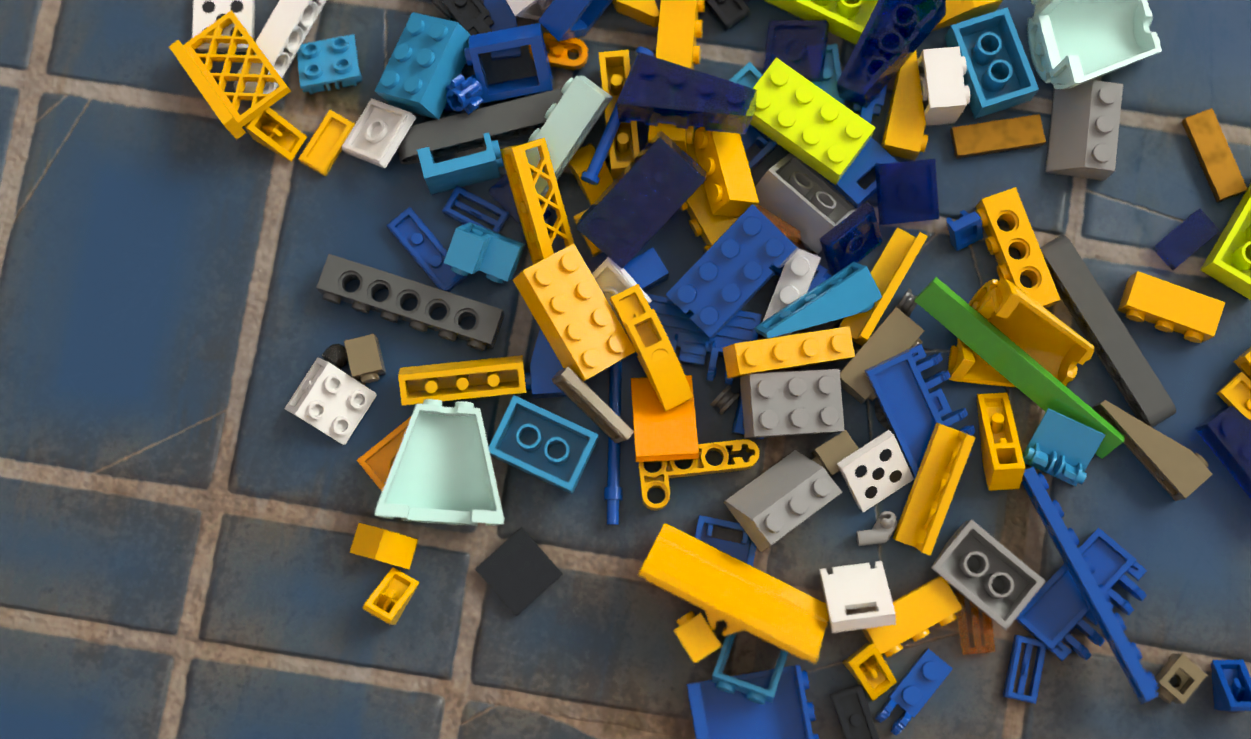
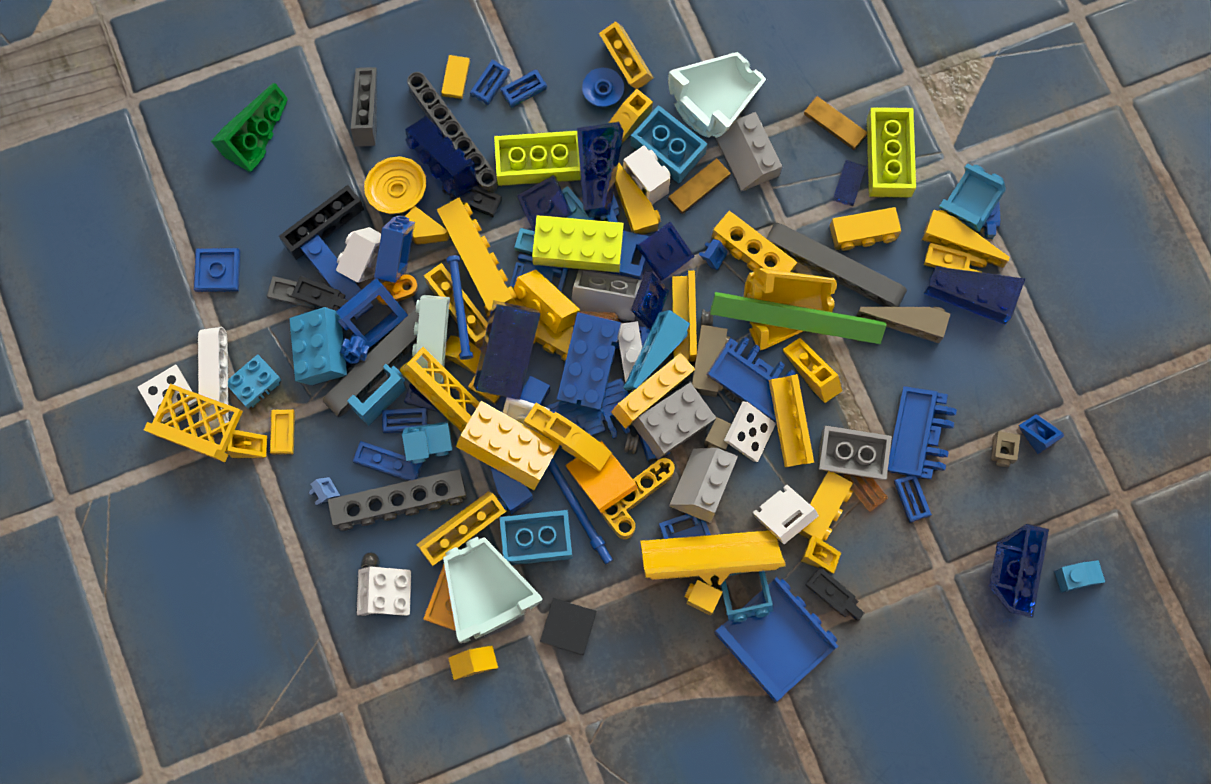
camera: 30 degrees left, 5 degrees down
white tile [341,98,416,168] -> none
dark tan brick [344,334,386,384] -> none
yellow slope [362,567,419,625] -> none
dark tan tile [552,367,634,443] -> none
clear blue wedge [616,53,756,134] -> none
light grey arm [856,511,897,546] -> none
blue hinge [875,648,953,736] -> none
blue plate [1021,466,1159,705] -> none
dark azure hinge [1022,408,1105,486] -> none
none -> medium blue tile [309,477,340,505]

